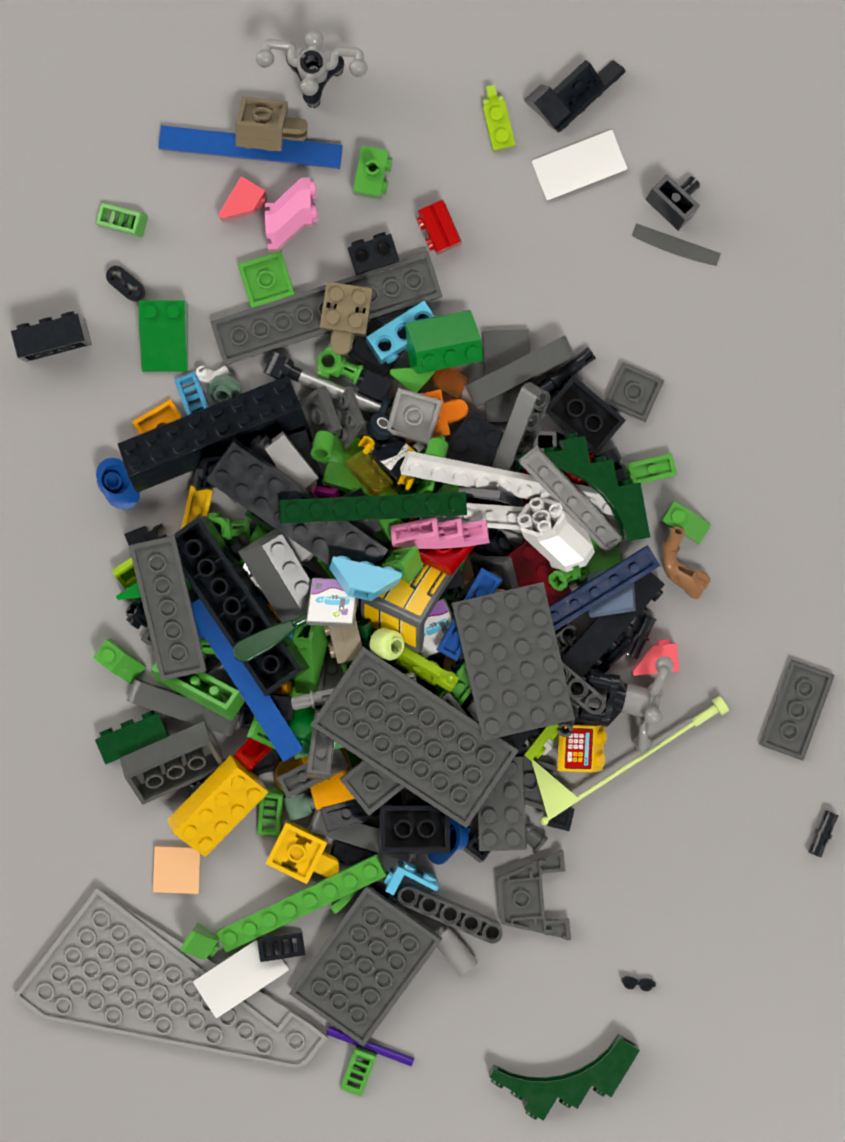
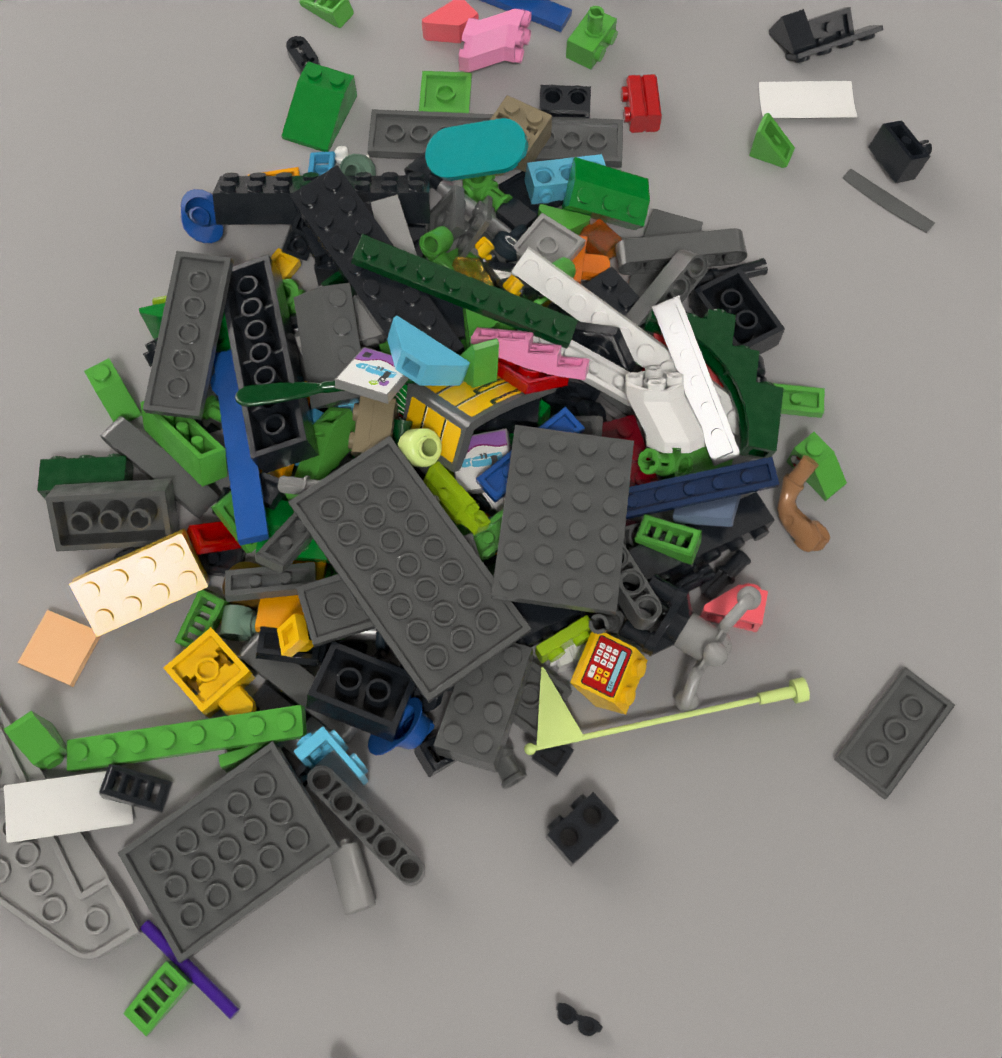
camera: 25 degrees right, 20 degrees down
black brick [11,311,92,362] -> none
lime hinge [483,85,516,152] -> none
dark grey wing [497,850,571,940] -> none
dark grey tile [604,362,664,423] -> none
black pin [808,810,839,858] -> none
none -> yellow tile [277,614,313,657]
none -> teal tile [425,118,528,181]
none -> black brick [546,792,619,867]
none -> bright green slope [635,514,702,565]
none -> bright green slope [749,112,795,168]

